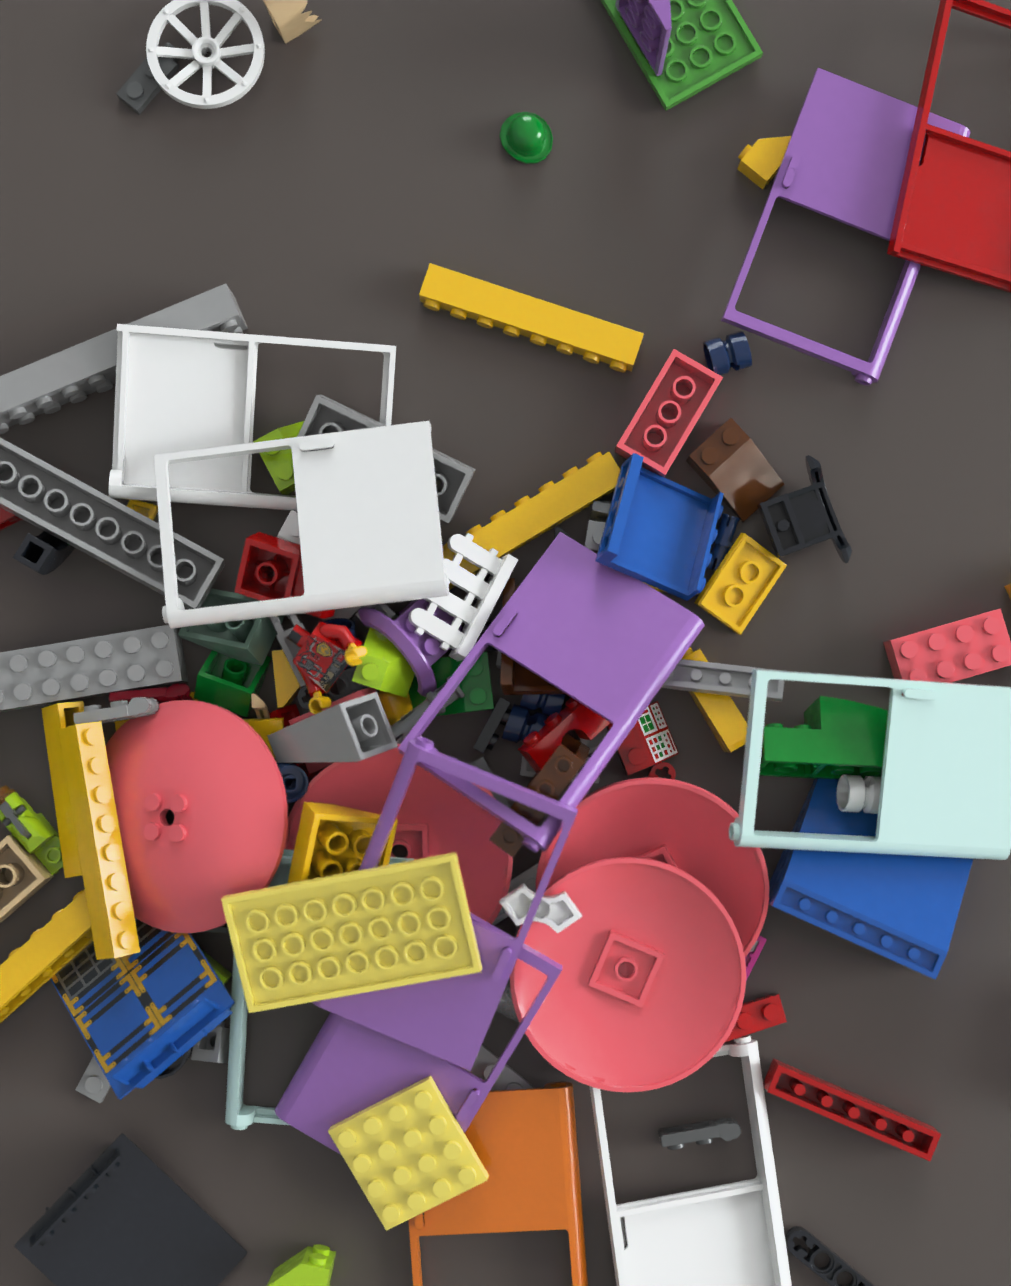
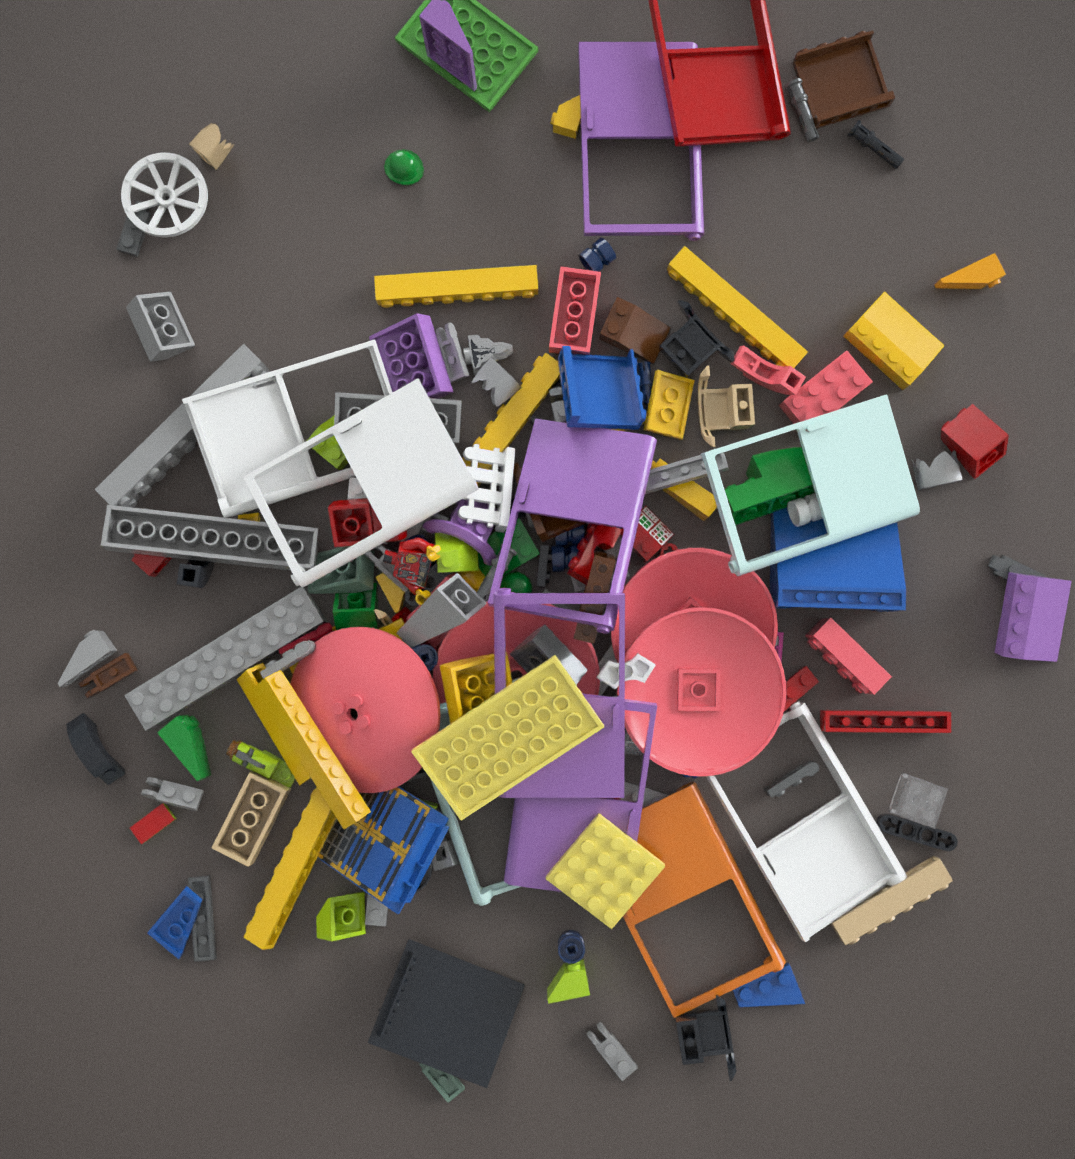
camera: 25 degrees left, 0 degrees up
none -> light grey slope [126,292,195,362]
none -> lime slope [316,892,366,942]
none -> medium lavender slope [369,313,453,399]
none -> light grey hinge [435,323,470,383]
none -> light grey rock [464,335,513,376]
none -> light grey piece [471,358,522,407]
none -> green hair [500,572,533,593]
none -> dark grey slope [510,625,588,685]
none -> dark blue wheel [558,930,585,964]
none -> yellow brick [667,246,808,368]
none -> tan piece [698,366,755,447]
none -> coral arch [730,345,806,395]
none -> coral brick [805,618,892,695]
none -> clear brick [888,772,948,829]

